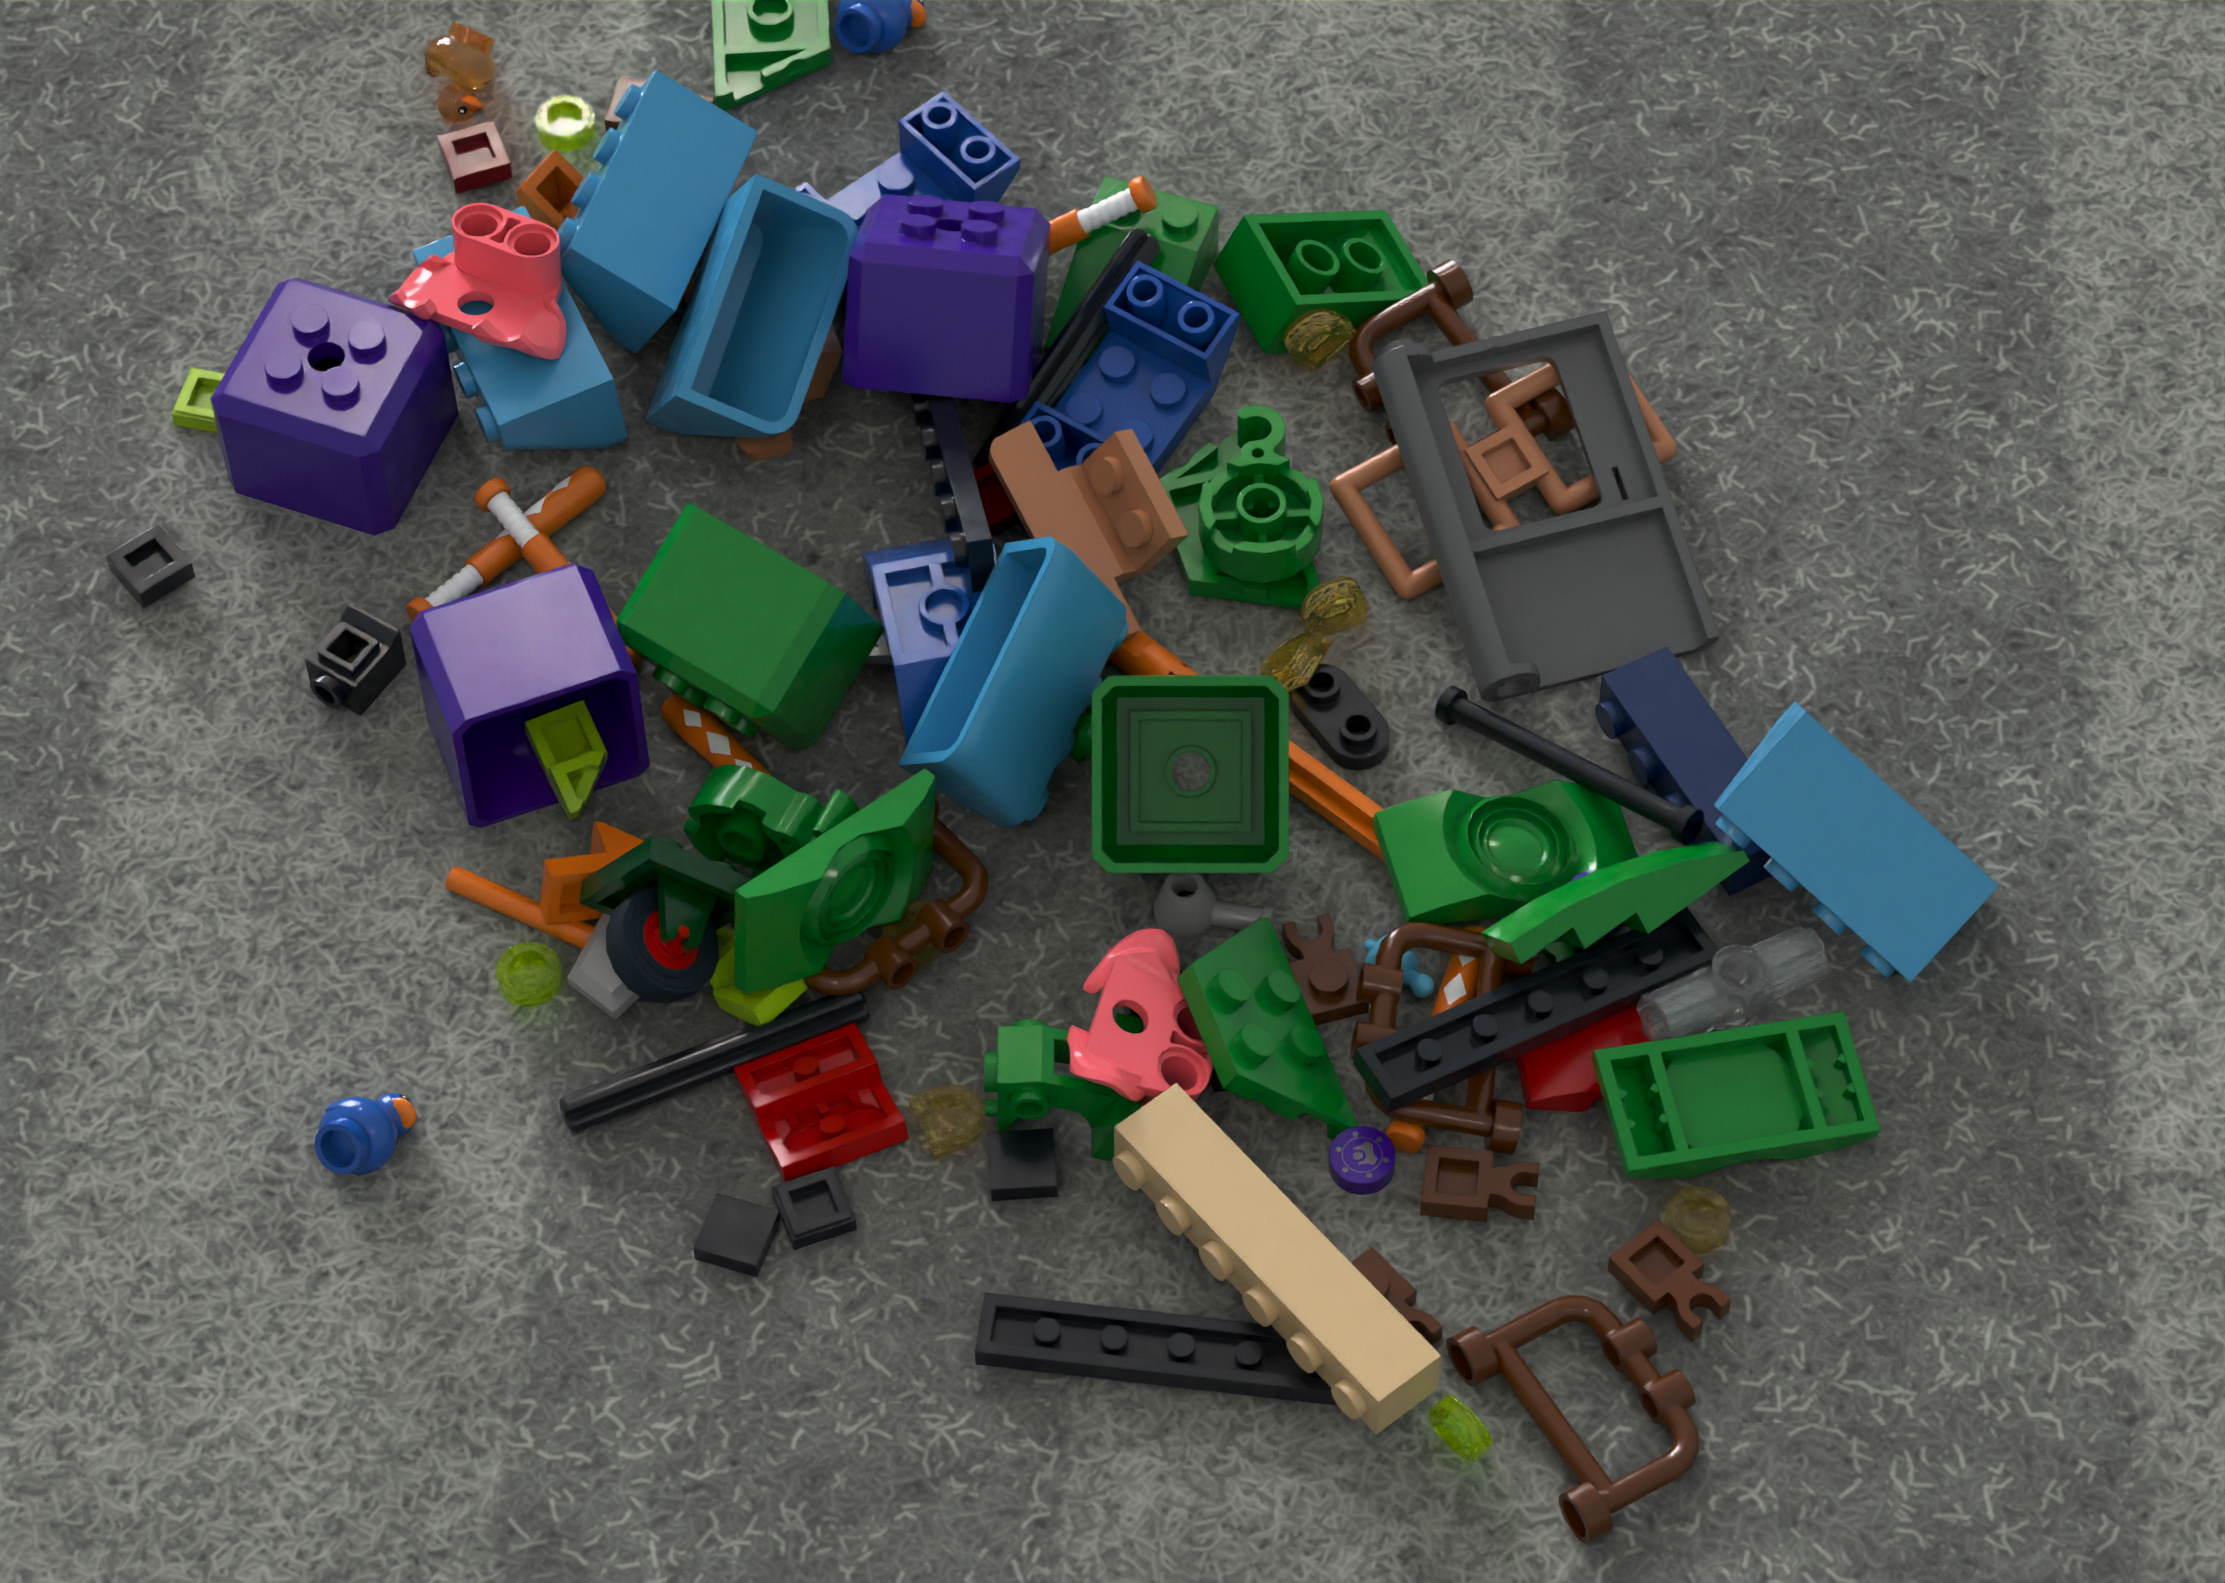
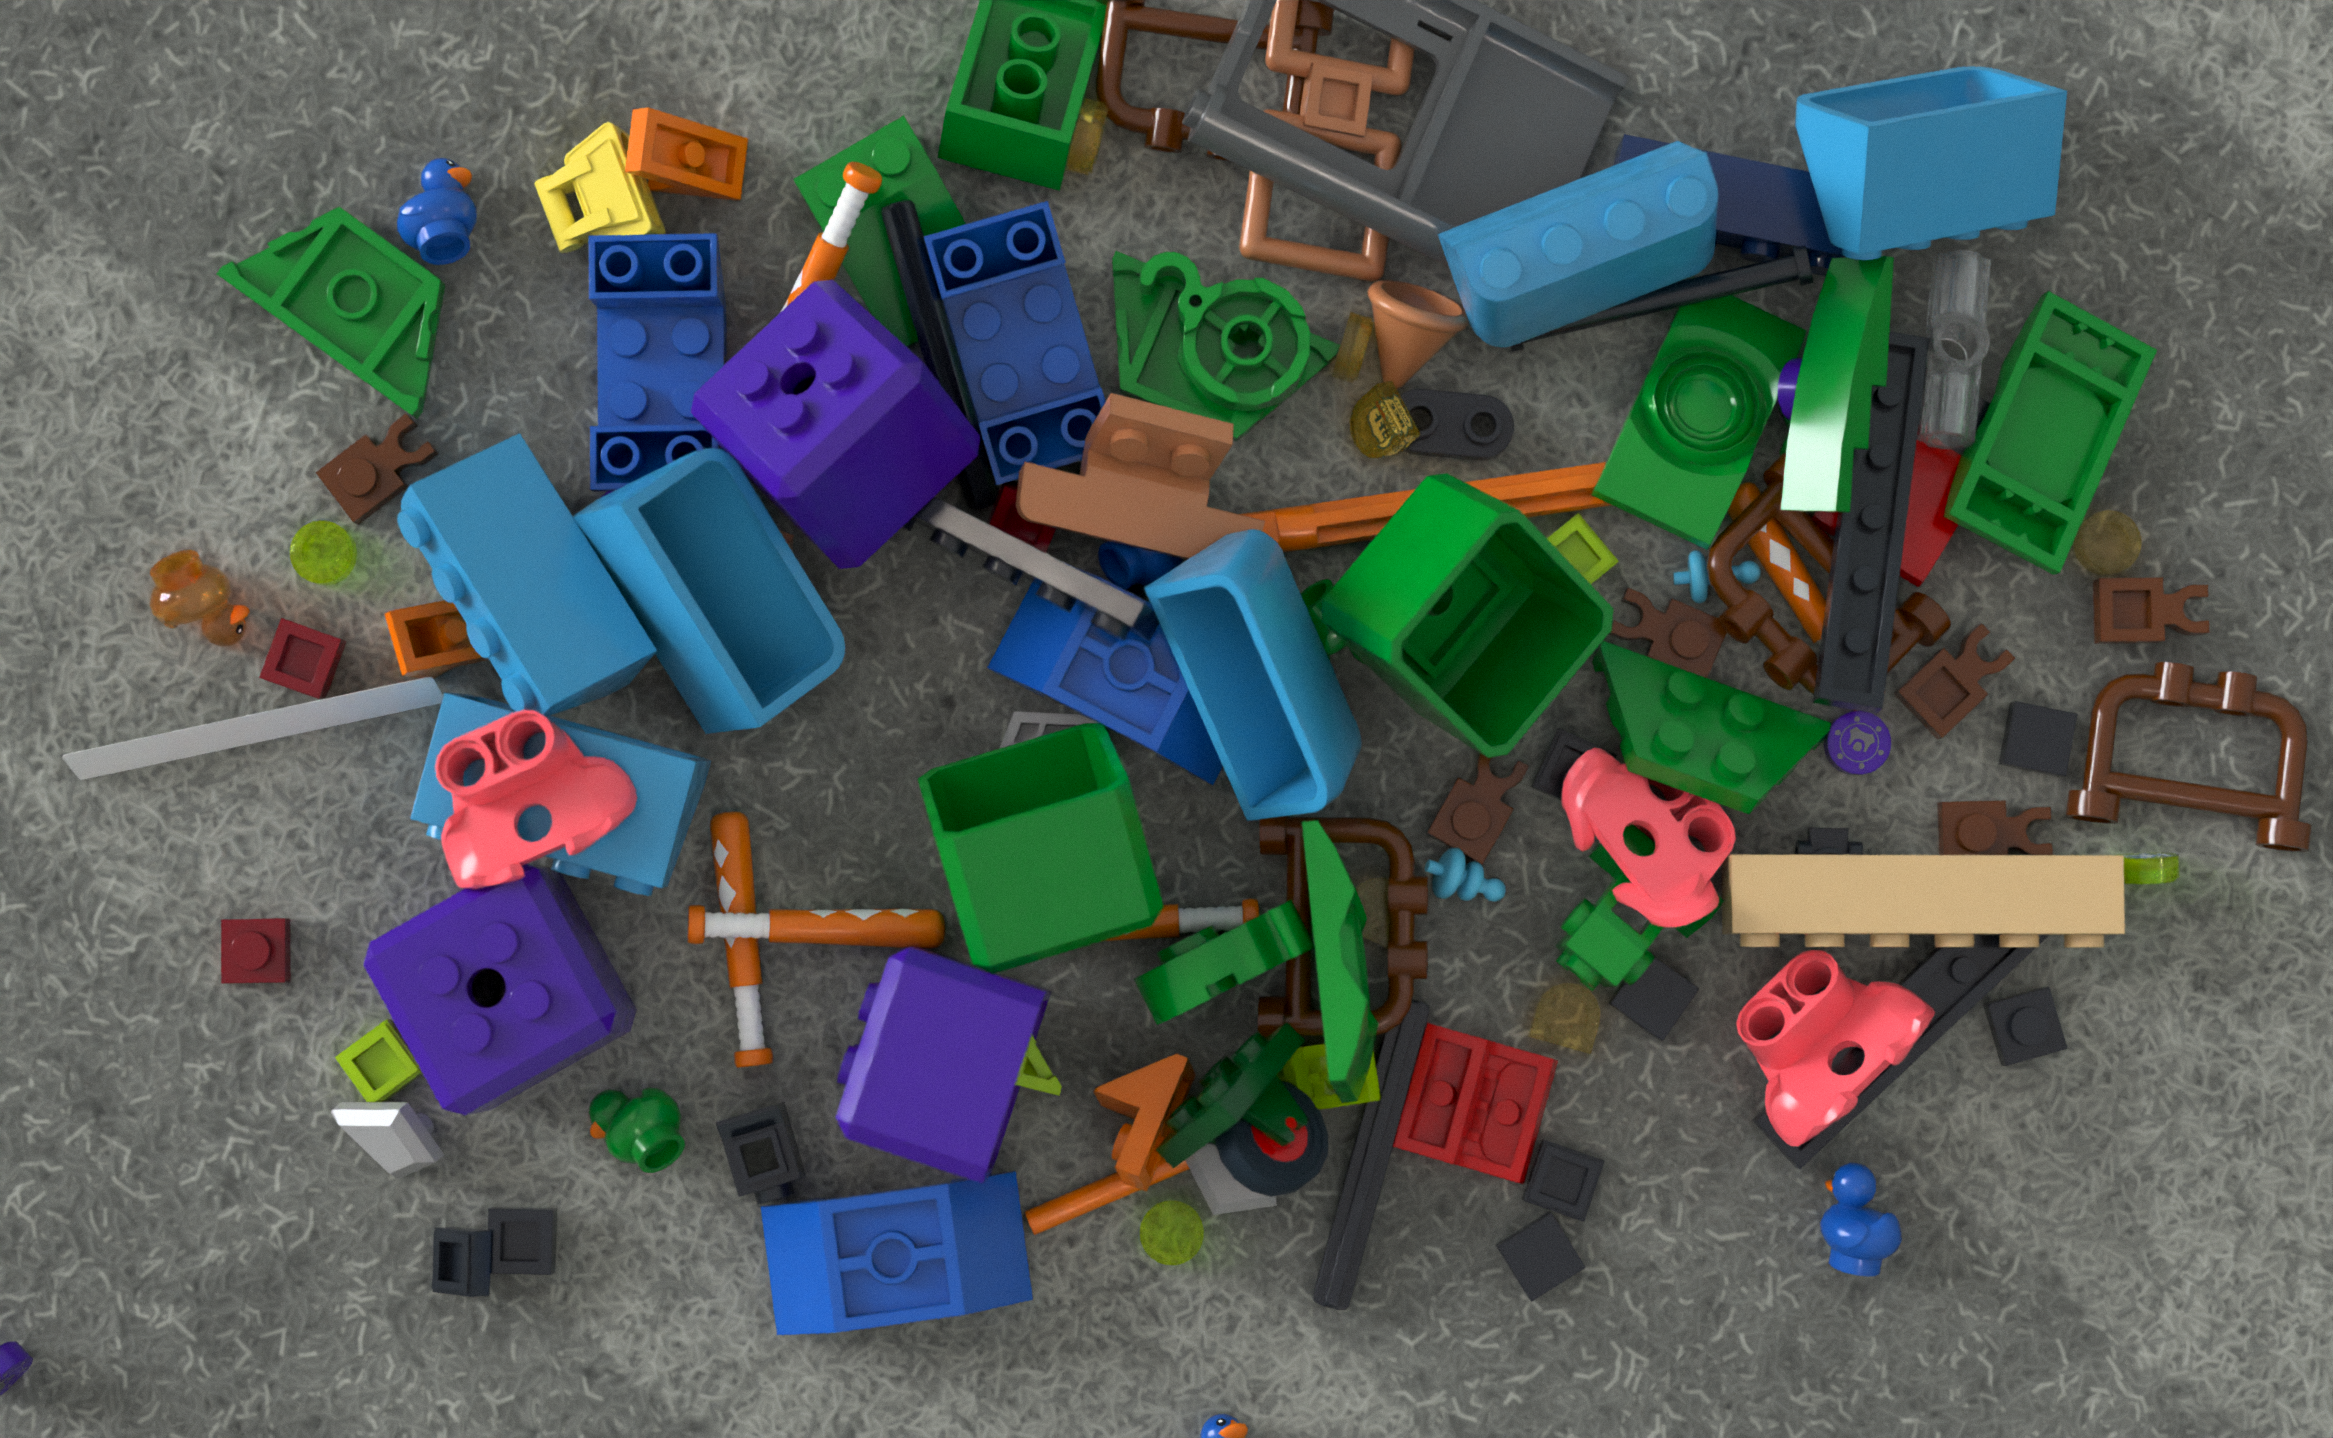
camera: 50 degrees left, 30 degrees up
none -> white sticker [62,677,443,780]
none -> dark red plate [221,918,291,984]
none -> light grey piece [331,1102,444,1179]
none -> black tile [432,1227,492,1297]
none -> light yellow piece [534,122,666,253]
none -> green animal [588,1087,685,1173]
none -> orange slope [625,107,748,201]
none -> blue slope [761,1171,1033,1335]
none -> nougat hat [1367,280,1469,389]
none -> medium azure hair [1425,848,1506,902]
none -> reddish brown plate [1426,753,1529,865]
none -> dark azure windscreen [1437,141,1718,347]
none -> lime tile [1547,513,1619,584]
none -> coral piece [1736,950,1935,1147]
none -> blue animal [1820,1162,1902,1276]
none -> black plate [1983,987,2068,1066]
none -> black tile [1998,701,2078,777]

